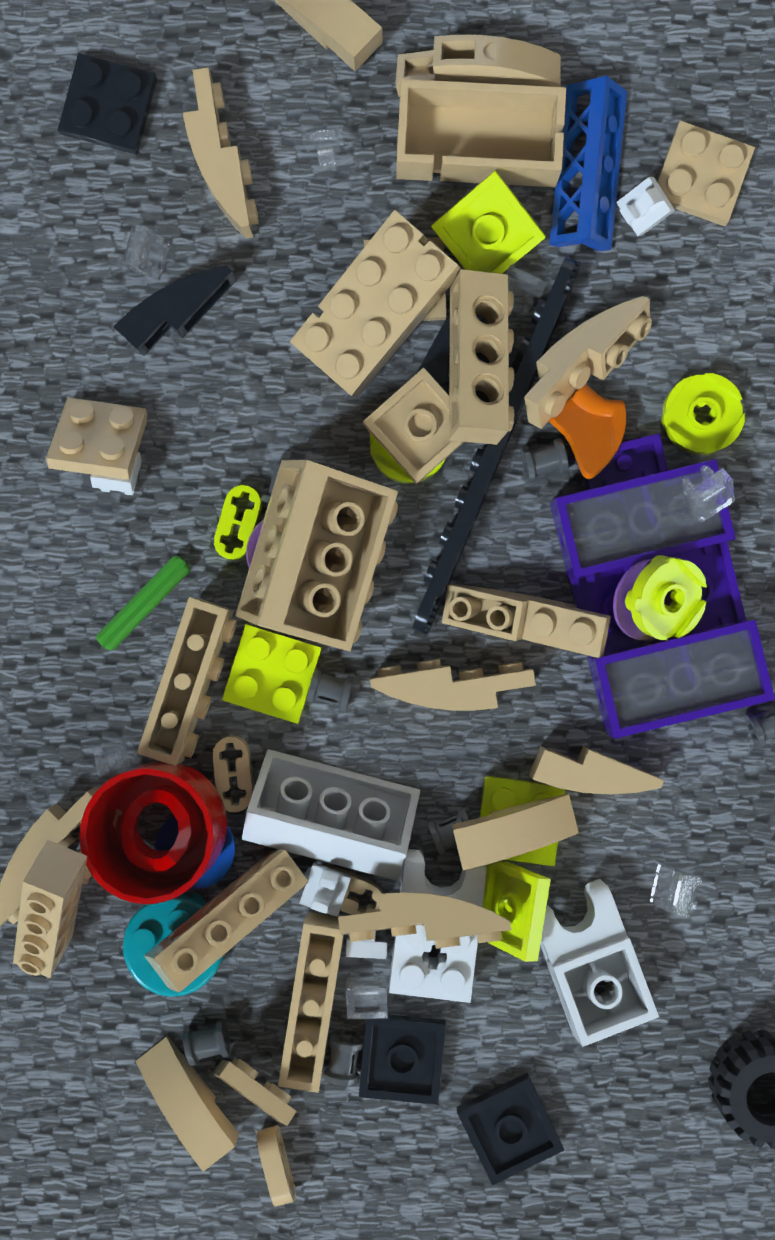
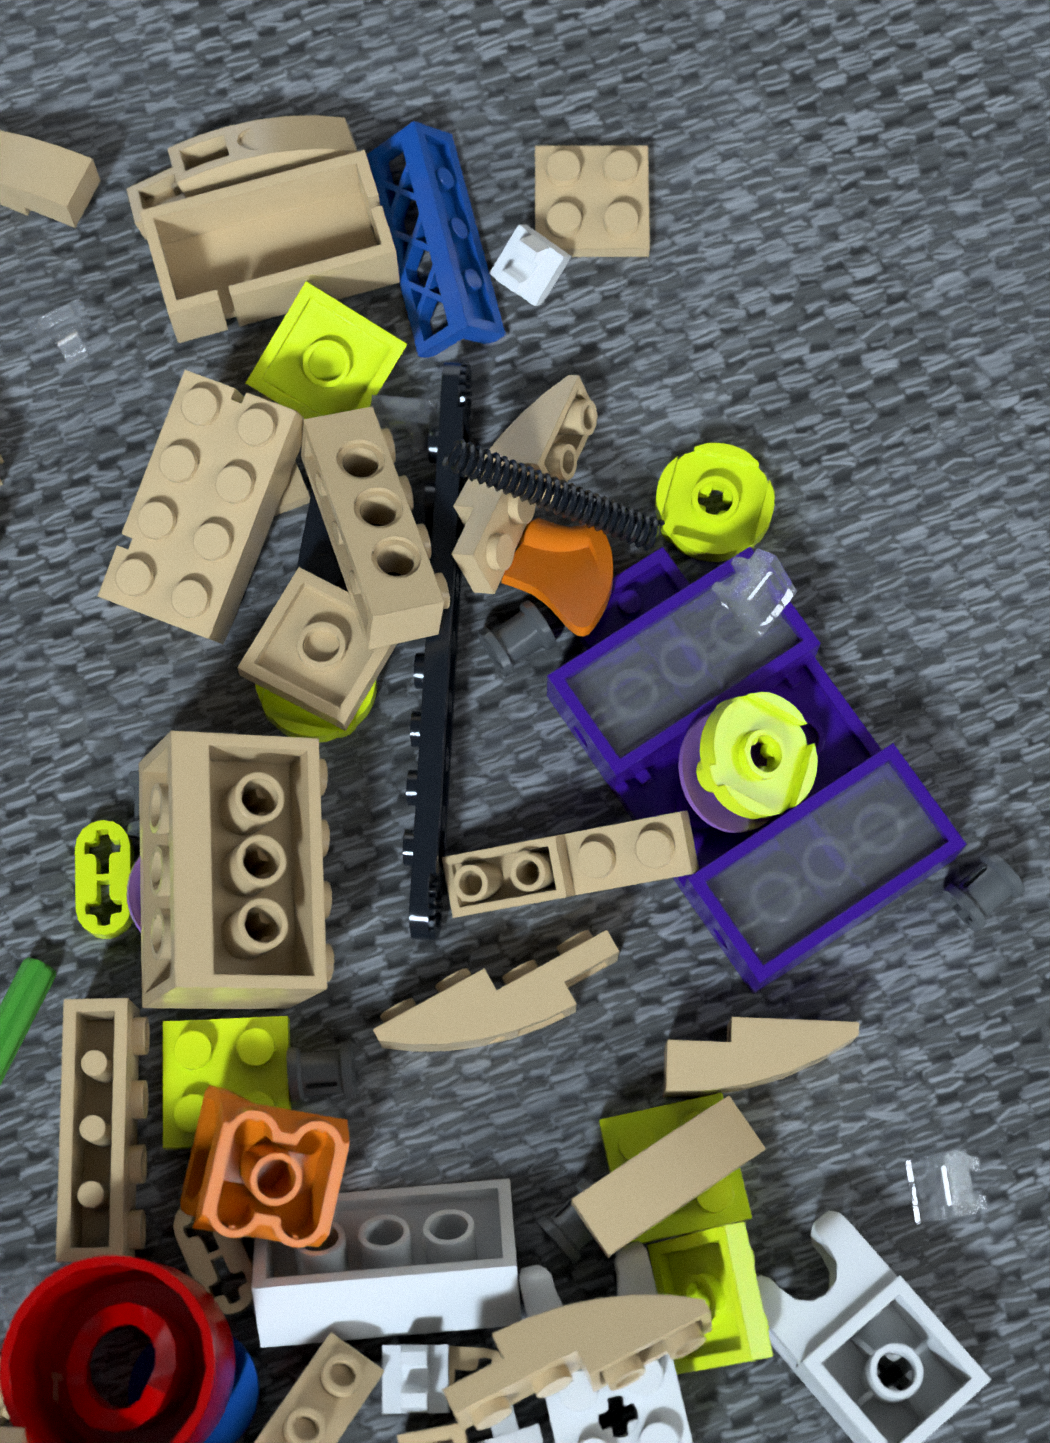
camera: 15 degrees left, 15 degrees down
none -> orange piece [180,1086,350,1248]
none -> black piece [443,438,665,551]

